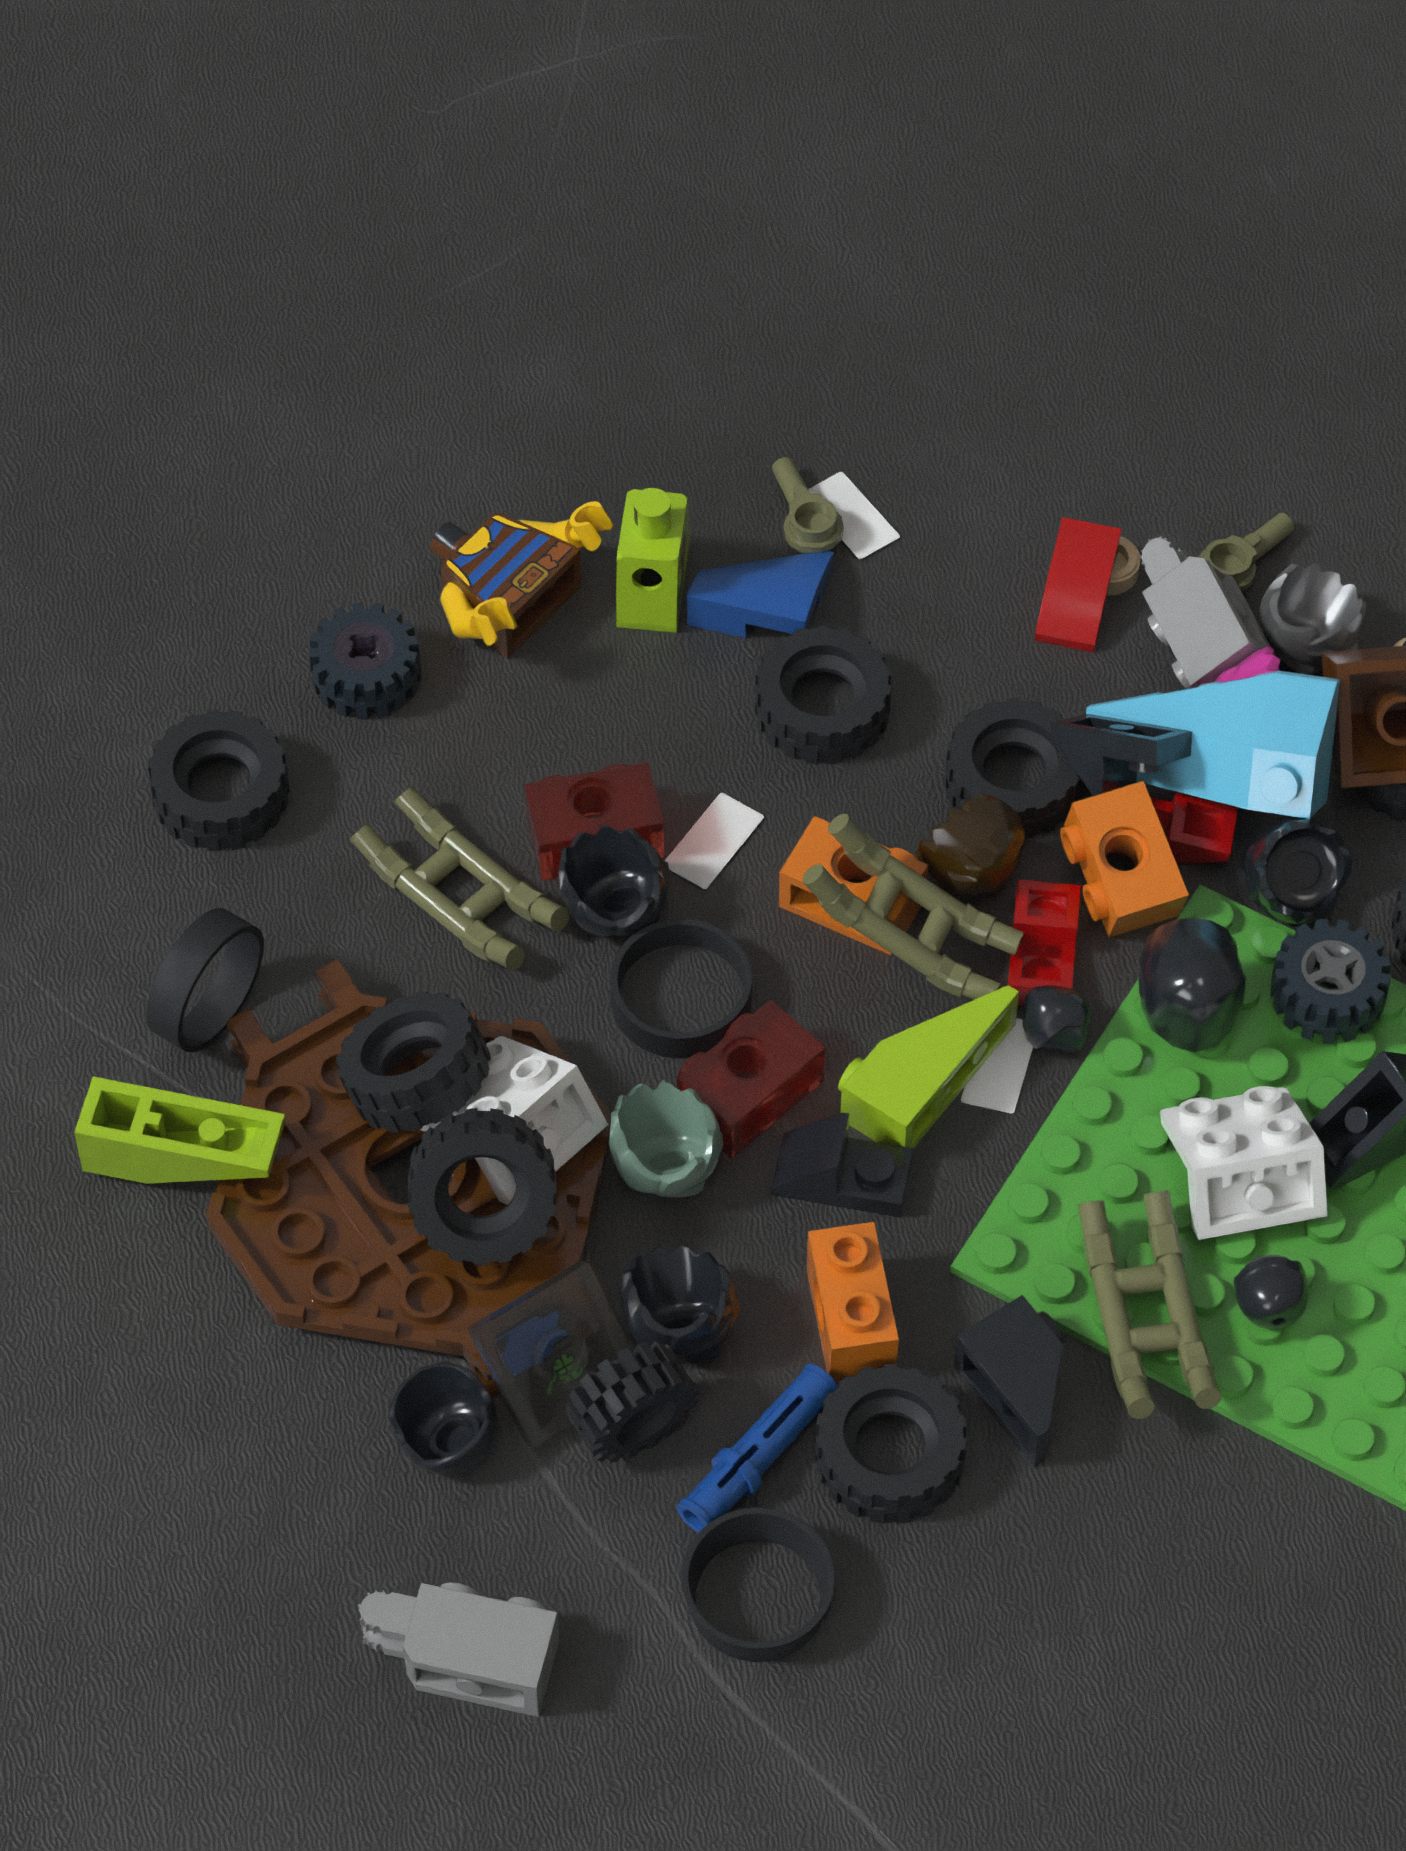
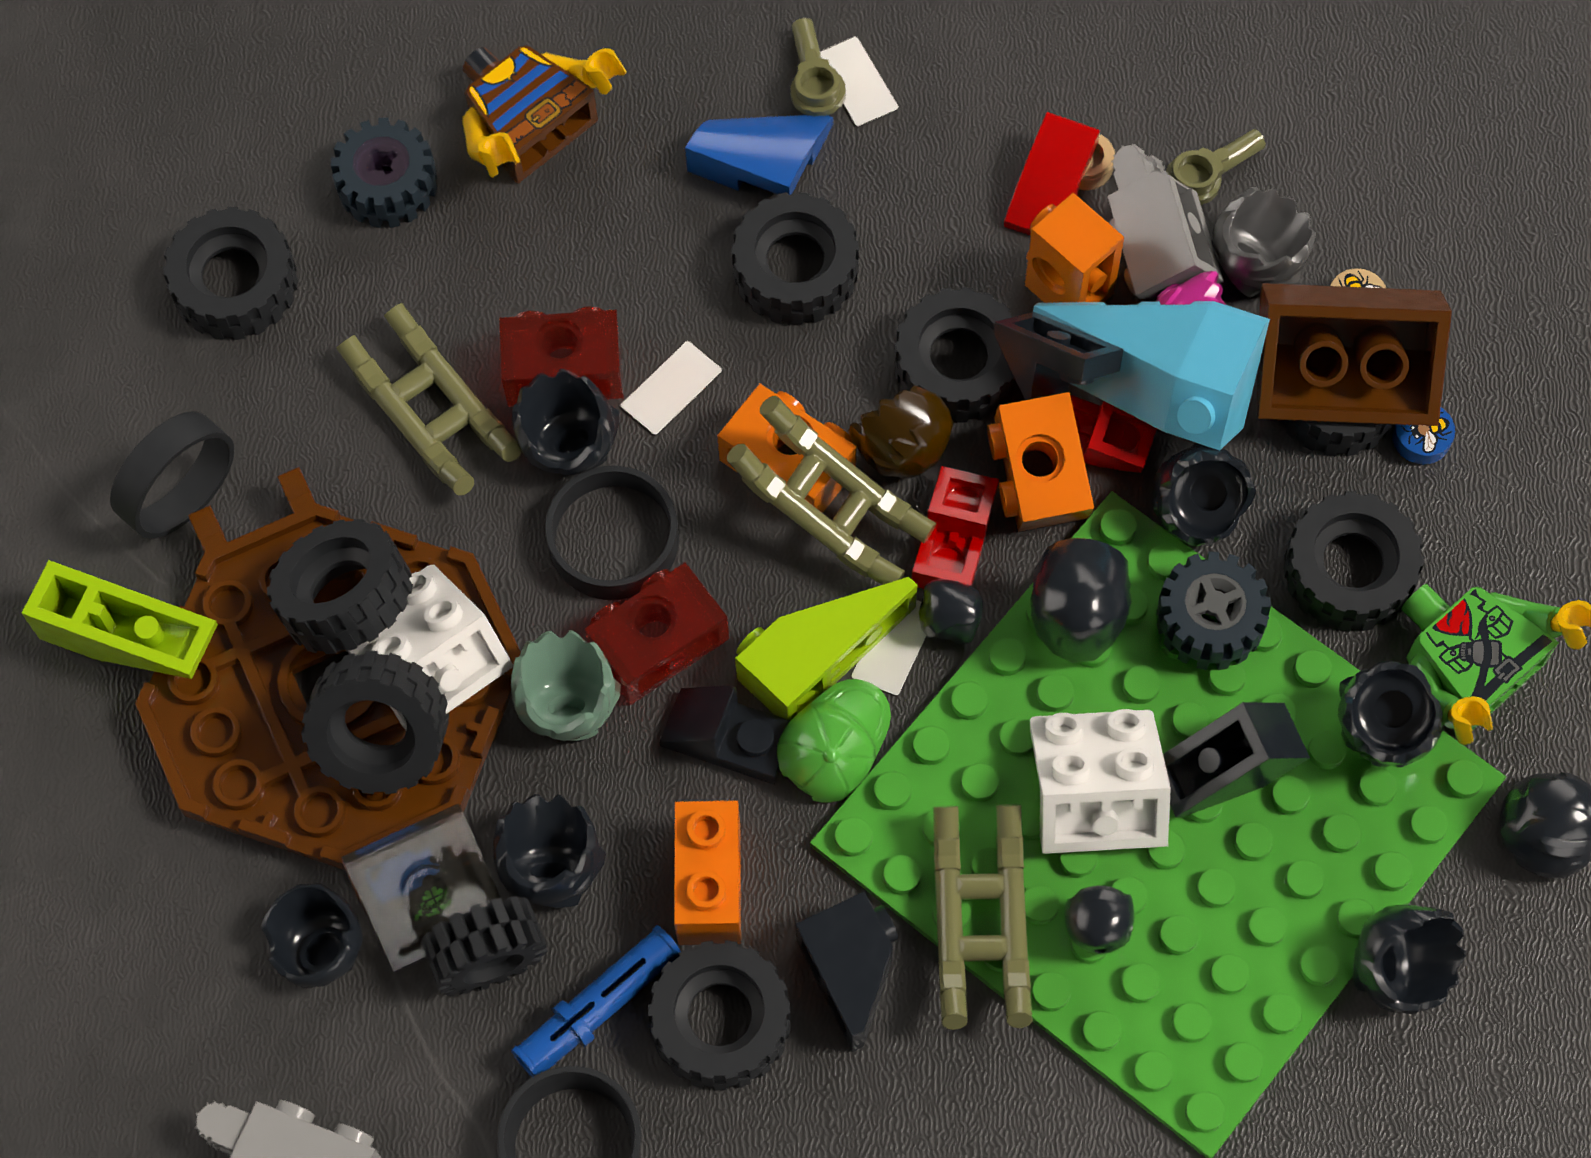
camera: 10 degrees right, 10 degrees up
lime torso [616,488,690,633] -> none
none -> bright green piece [777,679,891,803]
none -> orange brick [1025,193,1124,302]

